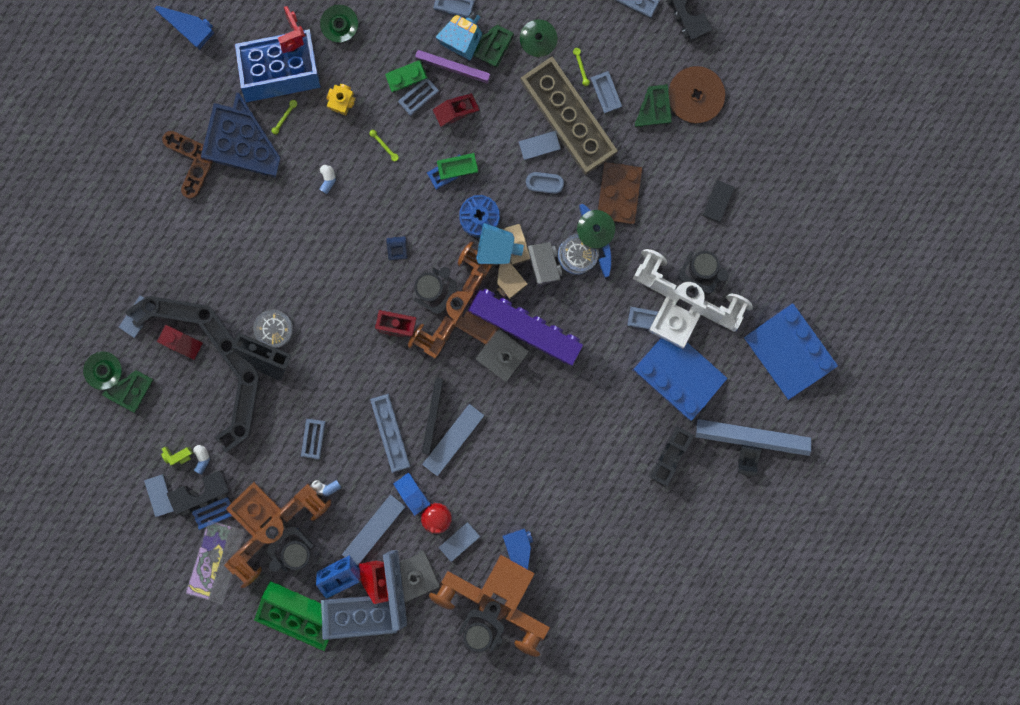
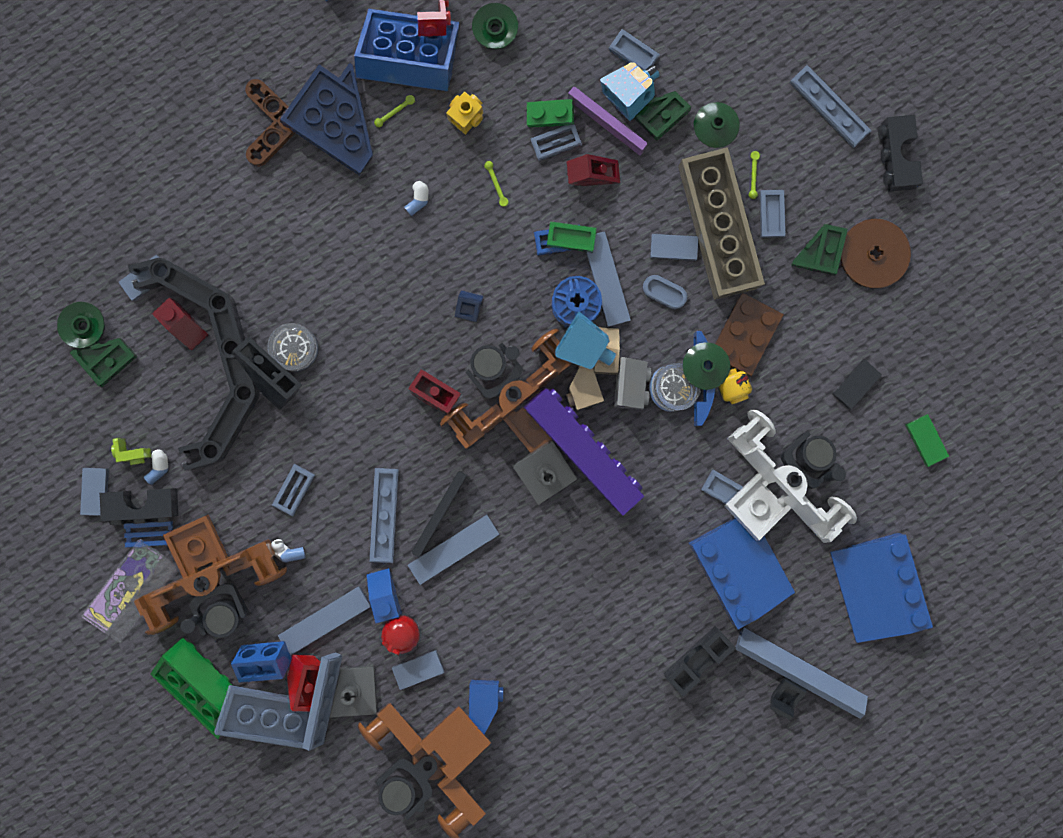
camera: 25 degrees right, 0 degrees up
none -> sand blue tile [586,231,631,327]
none -> yellow head [718,368,752,404]
none -> green tile [905,414,949,467]

